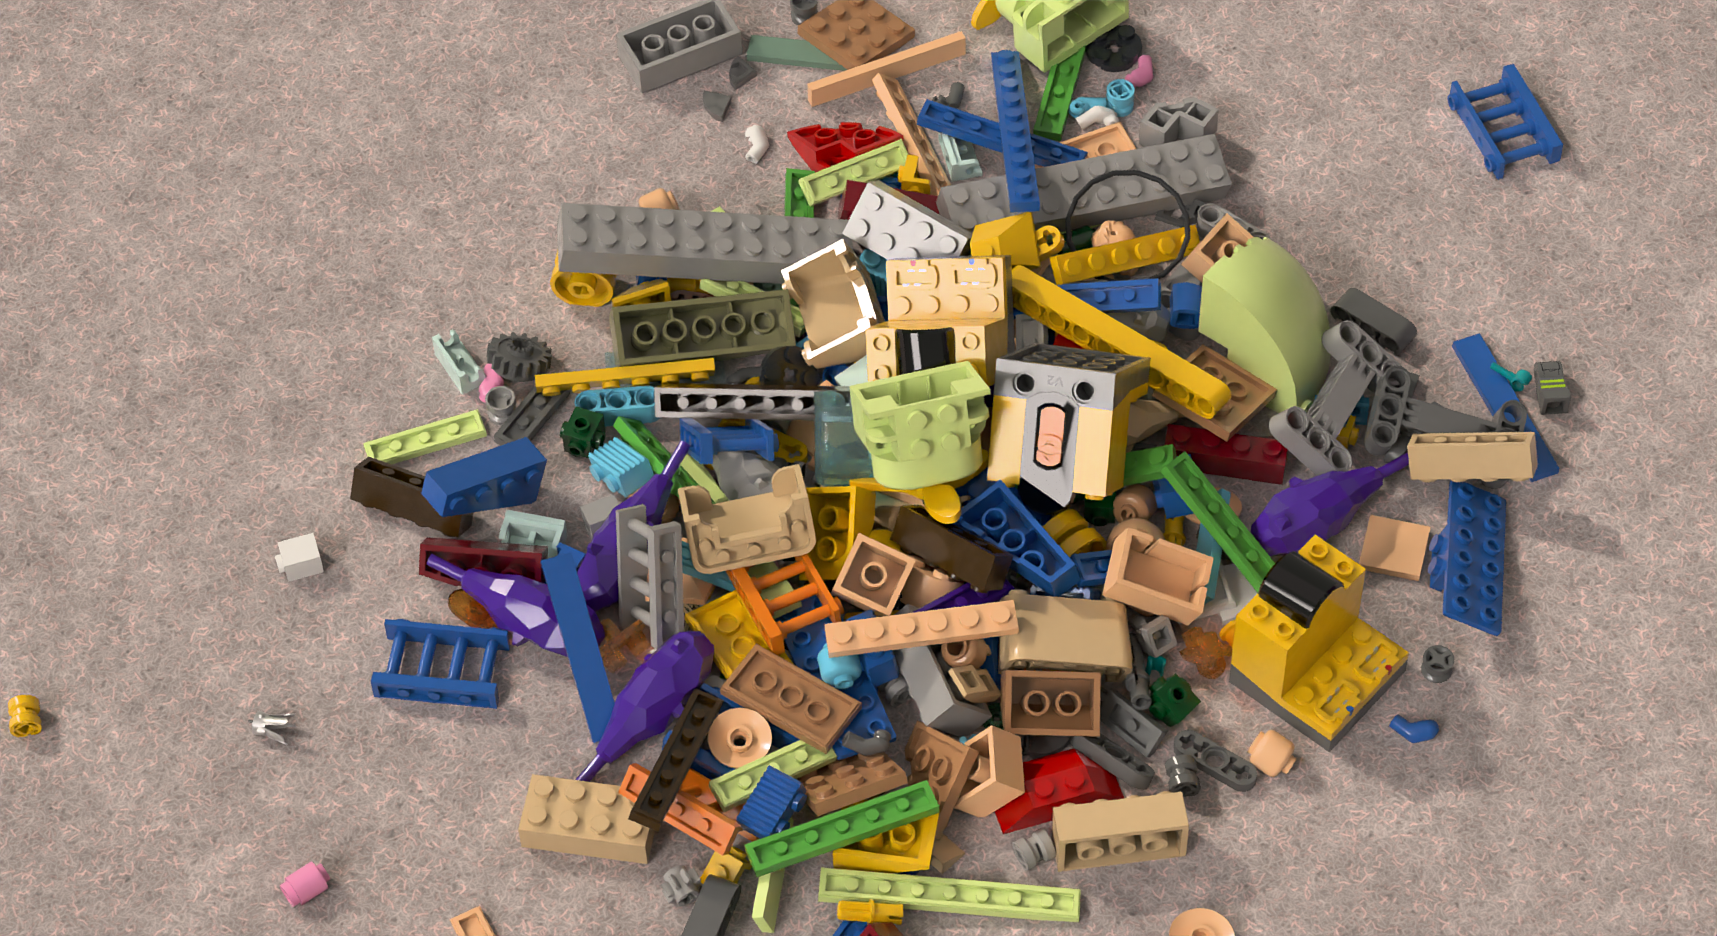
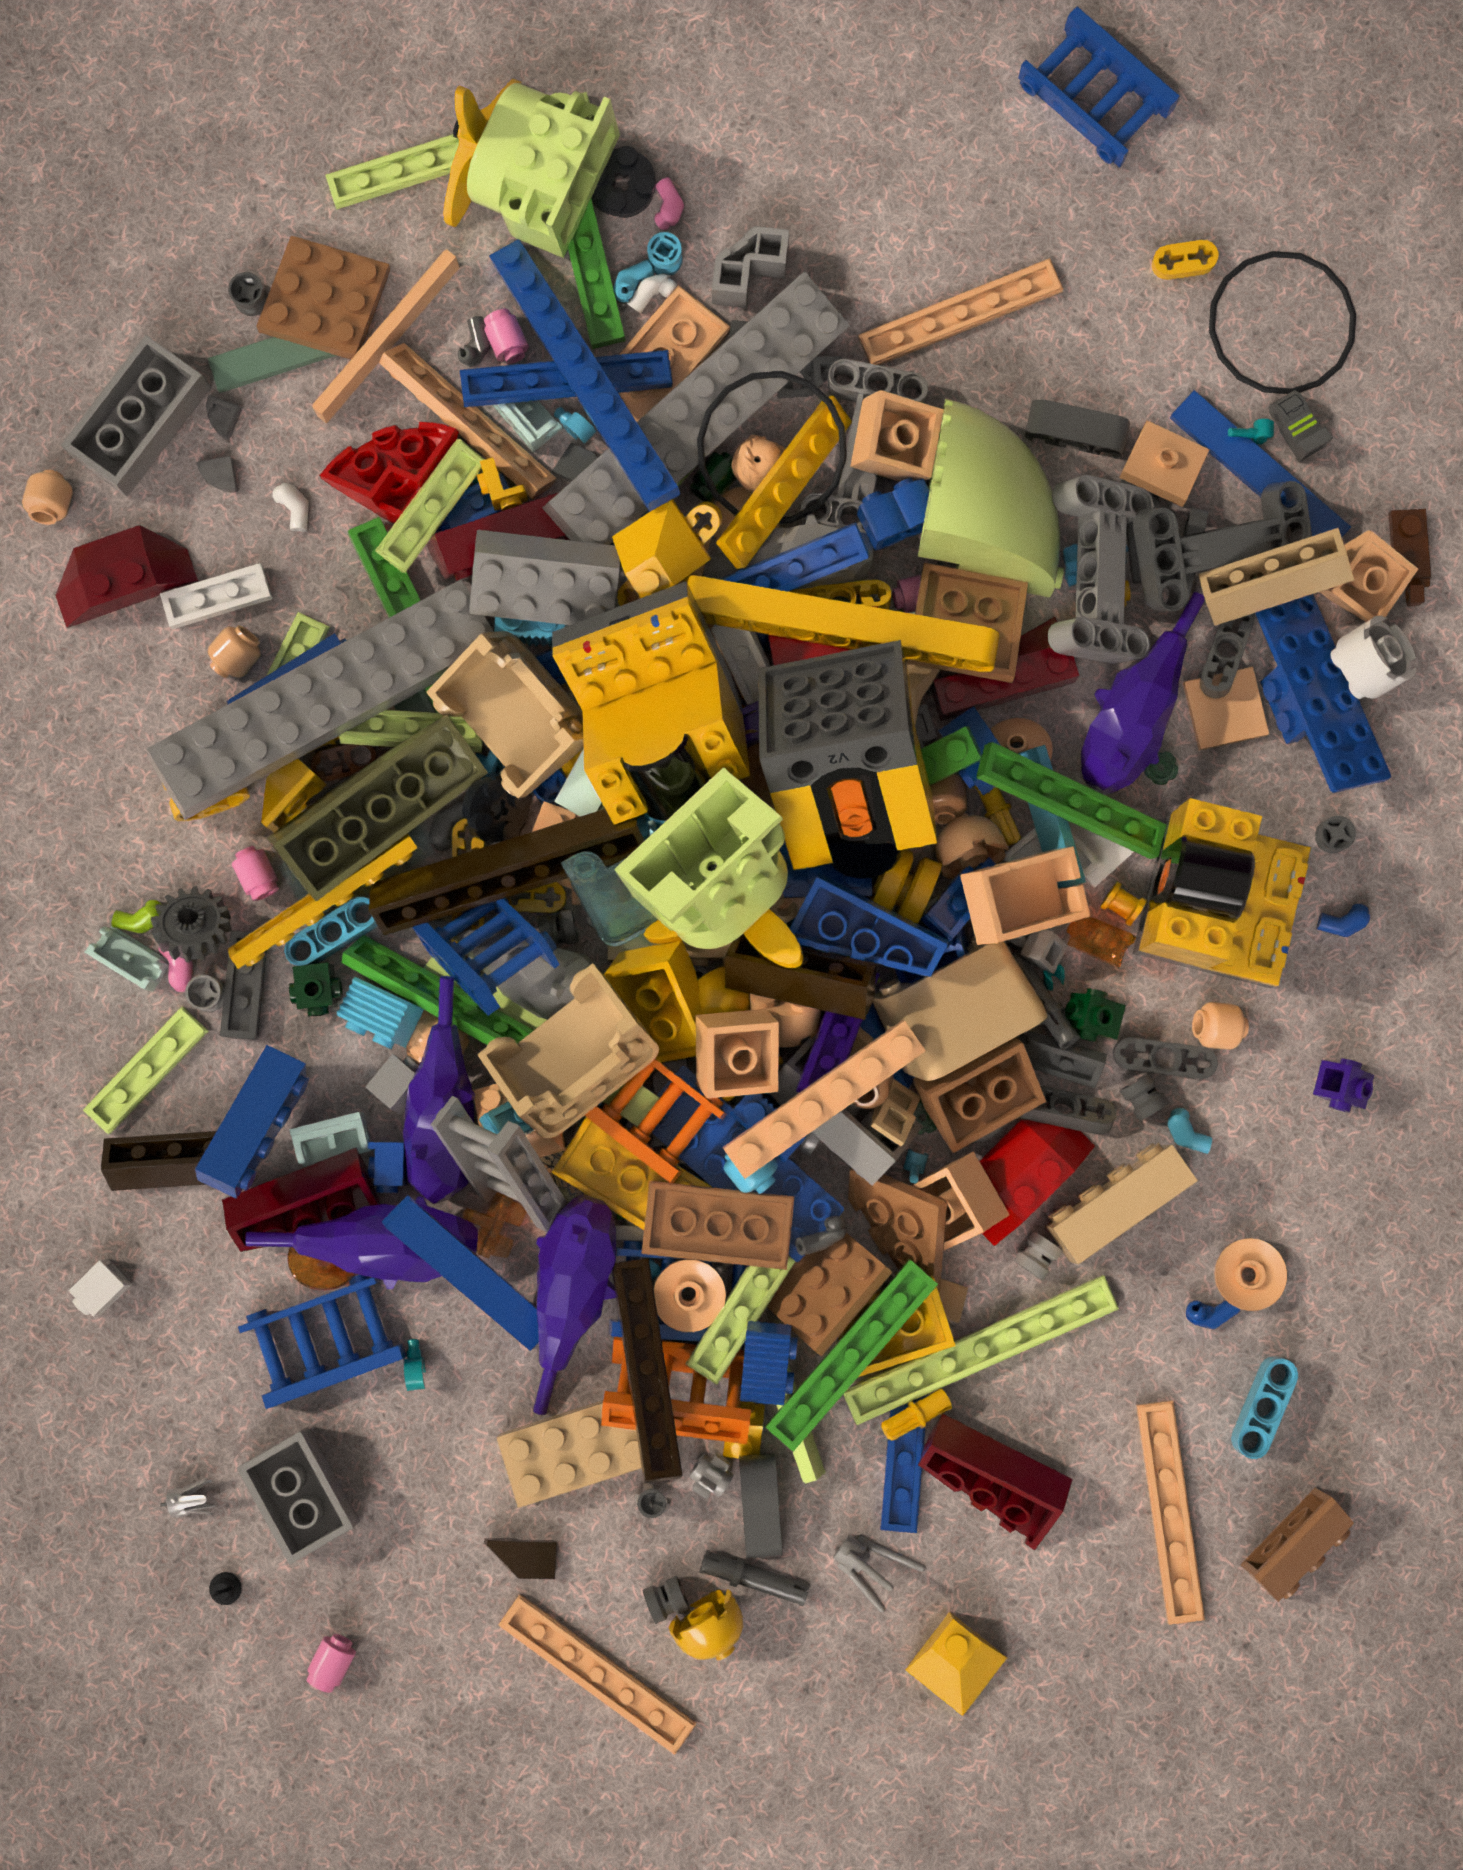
camera: 25 degrees left, 30 degrees up
none -> light nougat head [22,470,73,525]
none -> dark red wedge [55,525,199,628]
none -> lime arm [111,900,162,934]
none -> white plate [160,563,273,629]
none -> black piece [209,1572,242,1605]
none -> bright pink brick [232,846,279,901]
none -> light grey brick [237,1427,360,1565]
none -> teal piece [404,1339,426,1391]
none -> bright pink brick [484,308,529,364]
none -> dark brown slope [484,1538,557,1579]
none -> medium azure piece [554,407,596,444]
none -> dark grey piece [634,1482,670,1518]
none -> light nougat tile [858,258,1063,365]
none -> light nougat plate [1119,420,1210,507]
none -> yellow beam [1151,240,1219,280]
none -> medium azure arm [1167,1108,1212,1154]
none -> dark grey beam [1200,613,1255,698]
none -> black piece [1209,251,1356,394]
none -> dark purple brick [1313,1058,1374,1113]
none -> light nougat slope [1320,530,1418,622]
none -> white brick [1331,616,1416,699]
none -> reddish brown hinge [1388,509,1431,607]

